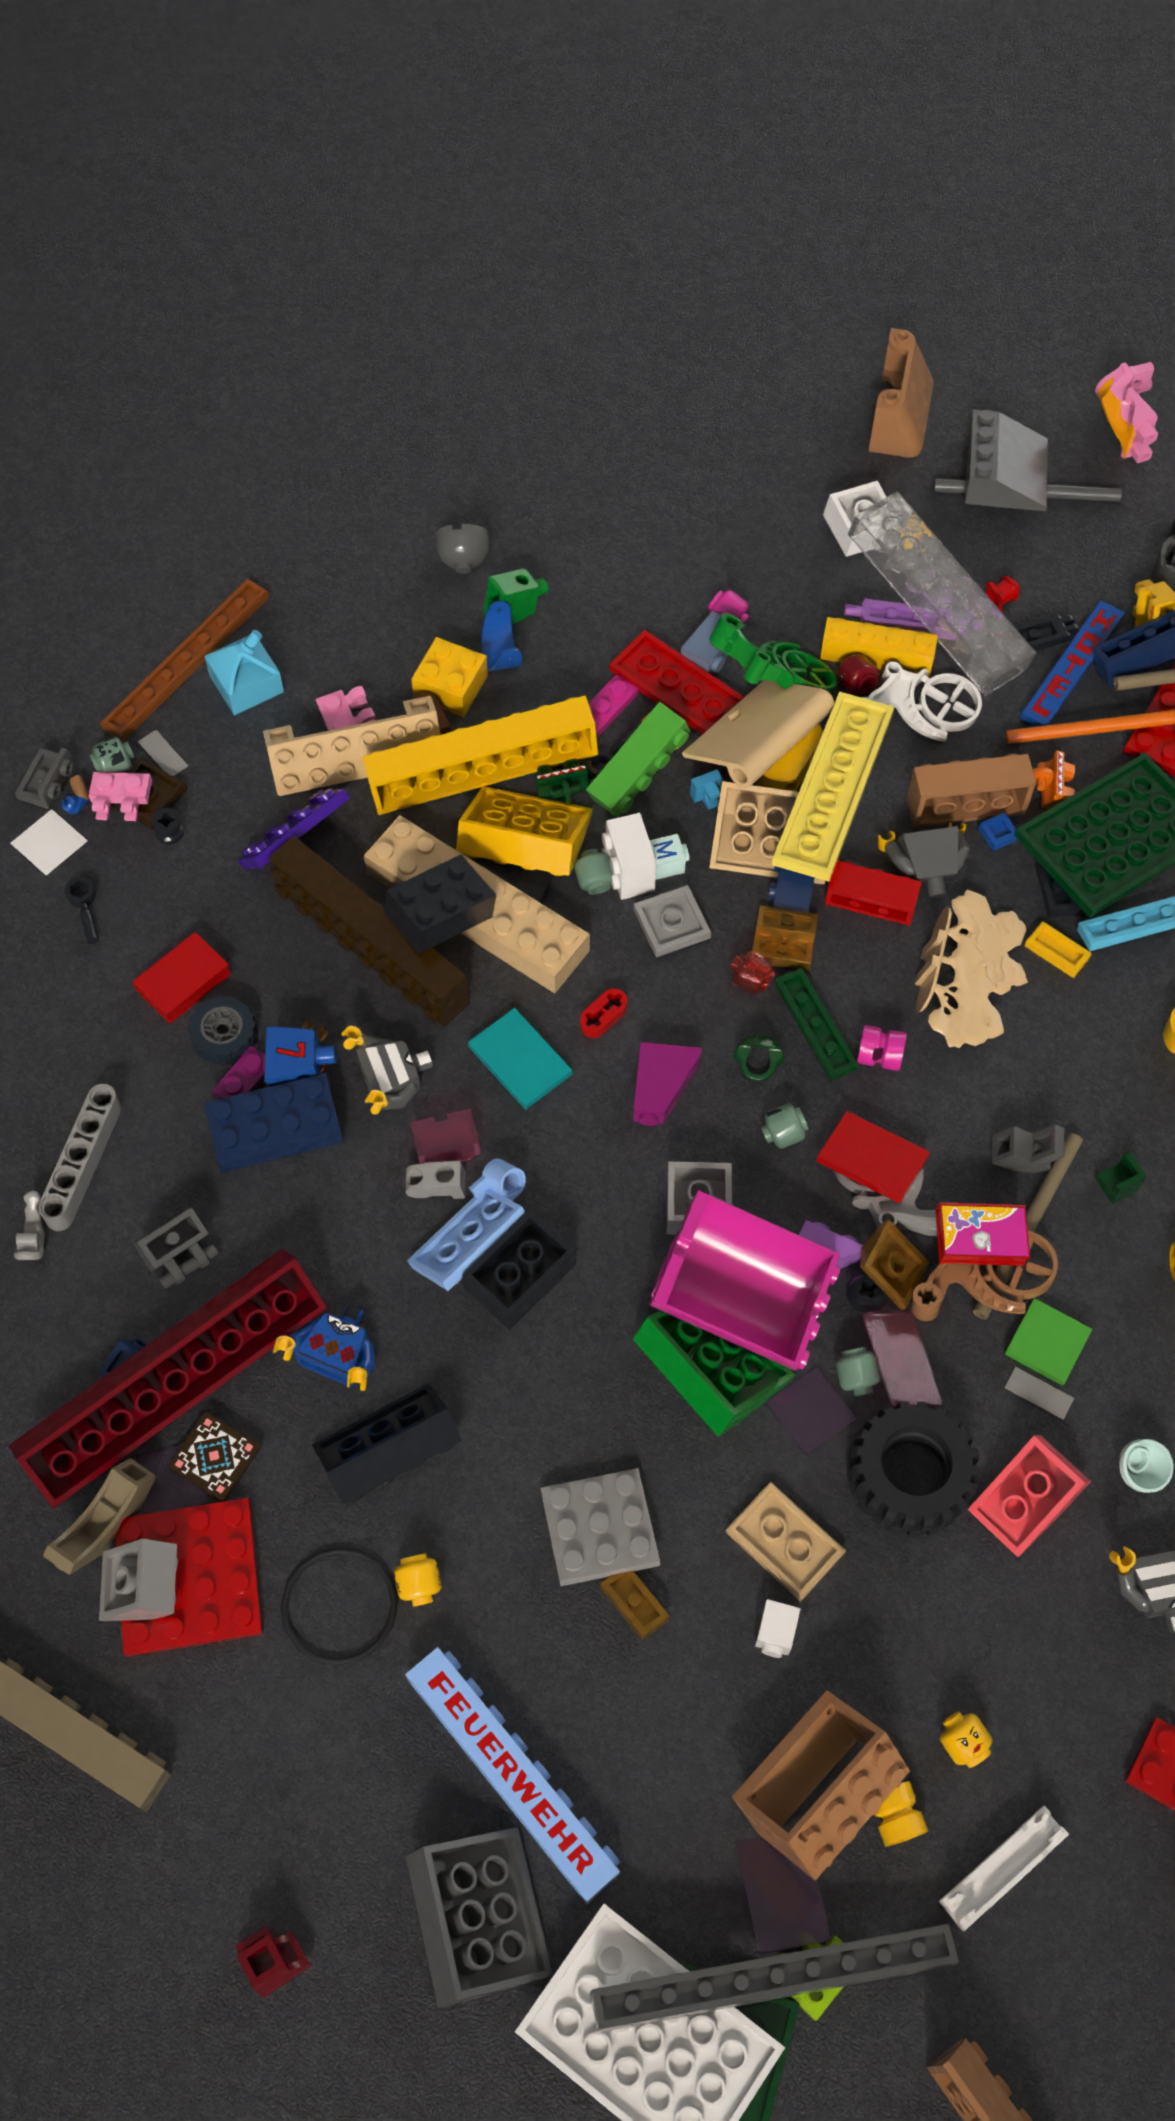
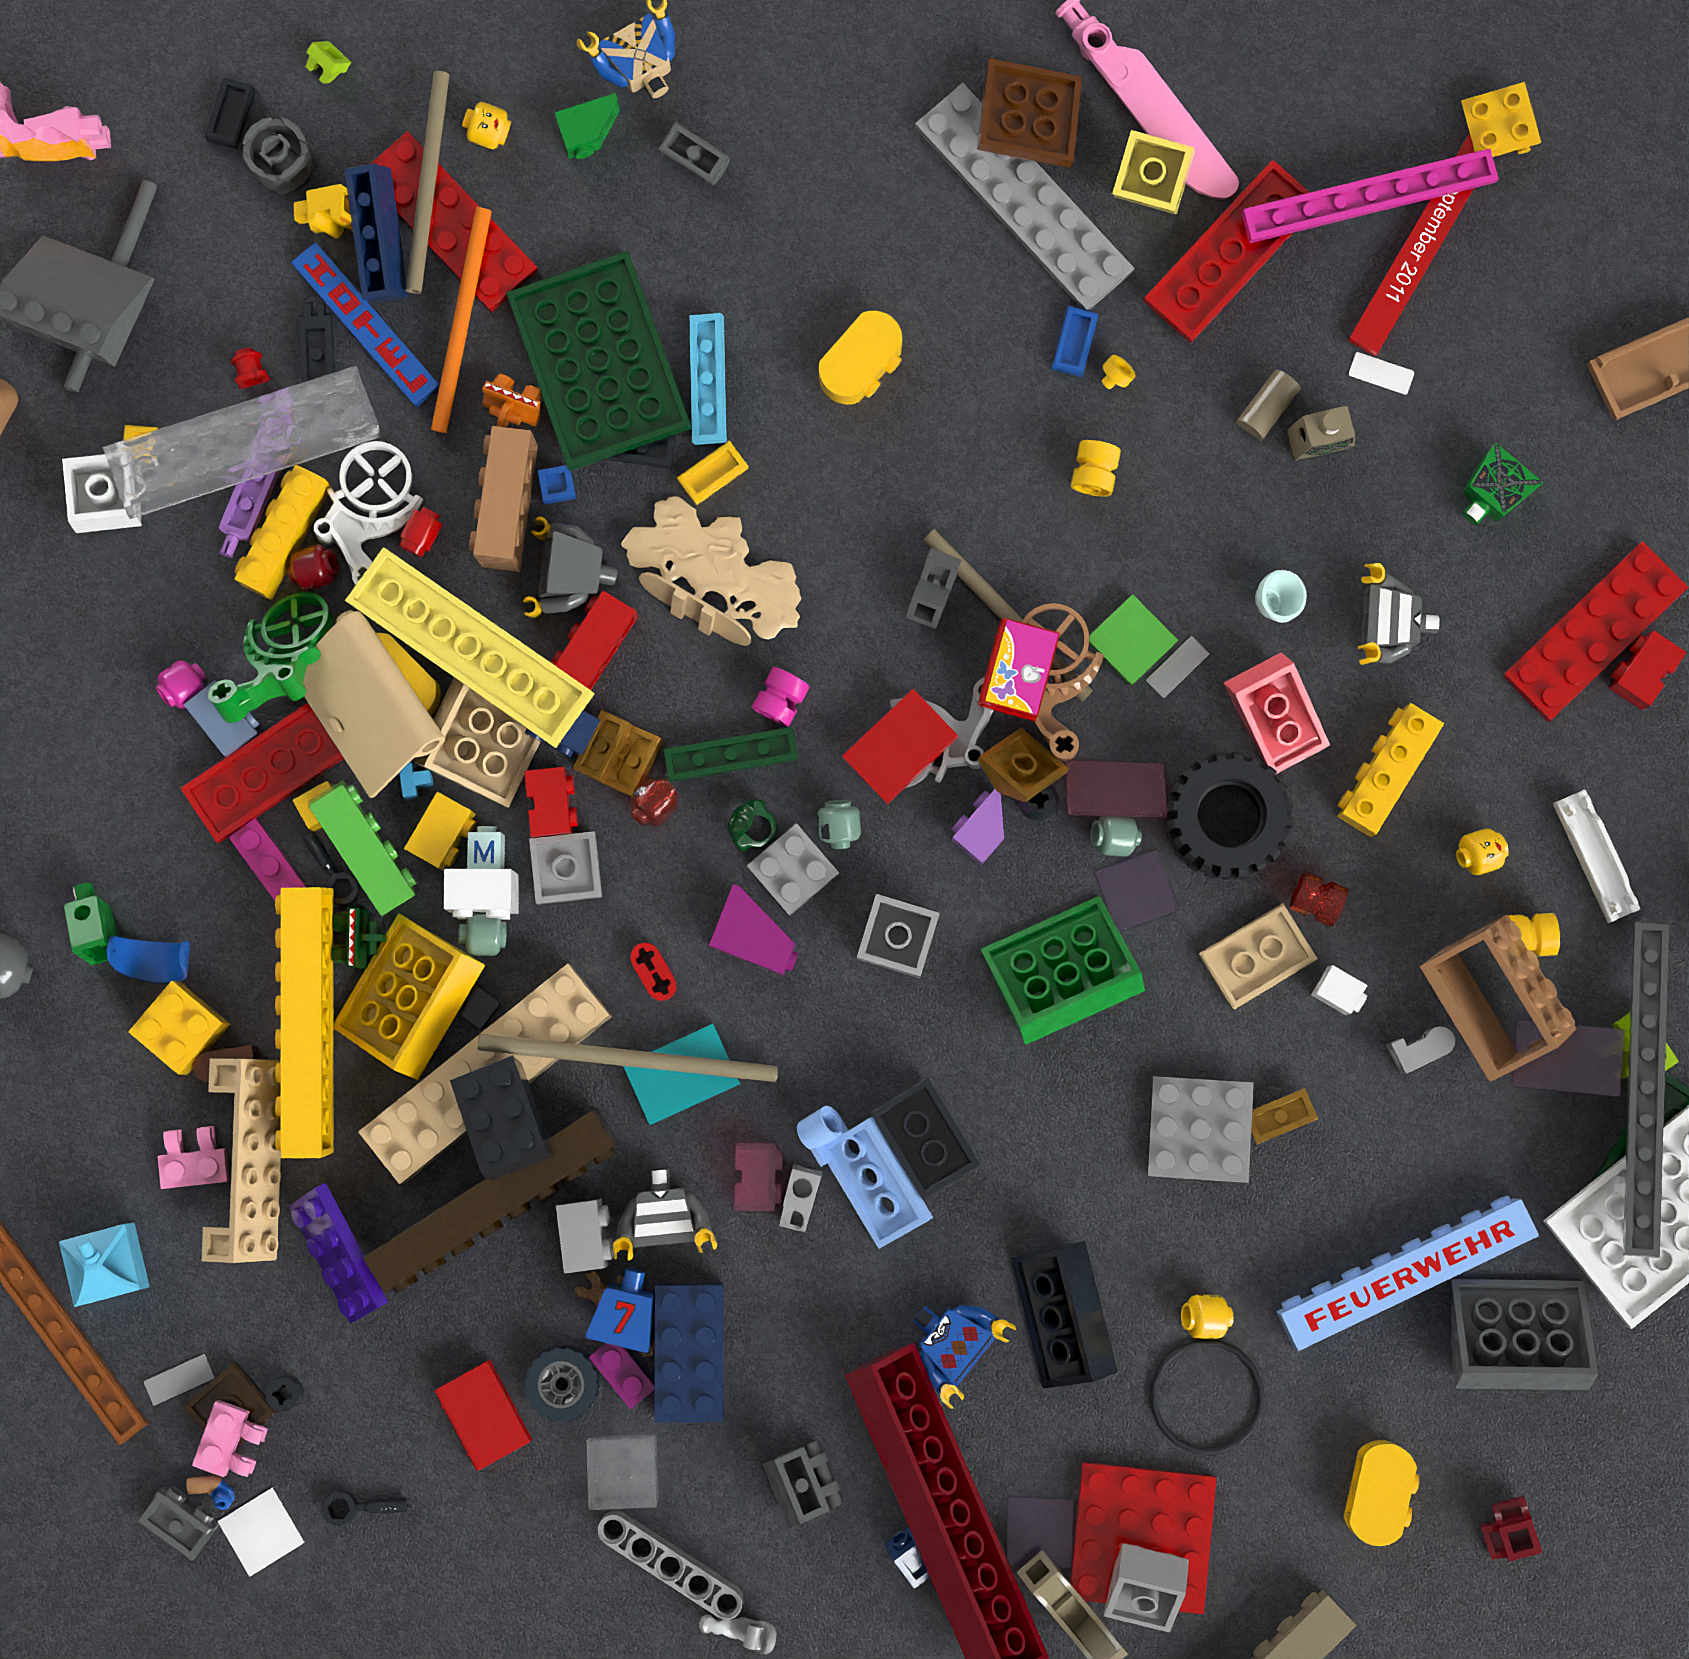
camera: 75 degrees left, 20 degrees up
sand green head [89,736,135,773] -> none
dark brown tile [167,1412,261,1502] -> none
dark pink cylinder [649,1190,841,1370] -> none
dark green panel [1095,1152,1147,1204] -> none
none -> red brick [399,507,443,558]
none -> yellow brick [404,792,476,871]
none -> dark tan piece [477,1034,778,1082]
none -> red brick [524,767,578,838]
none -> light grey brick [556,1198,613,1274]
none -> clear brick [586,1433,659,1510]
none -> light grey plate [747,823,839,916]
none -> clear red wheel [1289,870,1349,927]
none -> yellow brick [1337,703,1444,837]
none -> yellow brick [1344,1440,1419,1546]
none -> light grey leg [1386,1026,1455,1074]

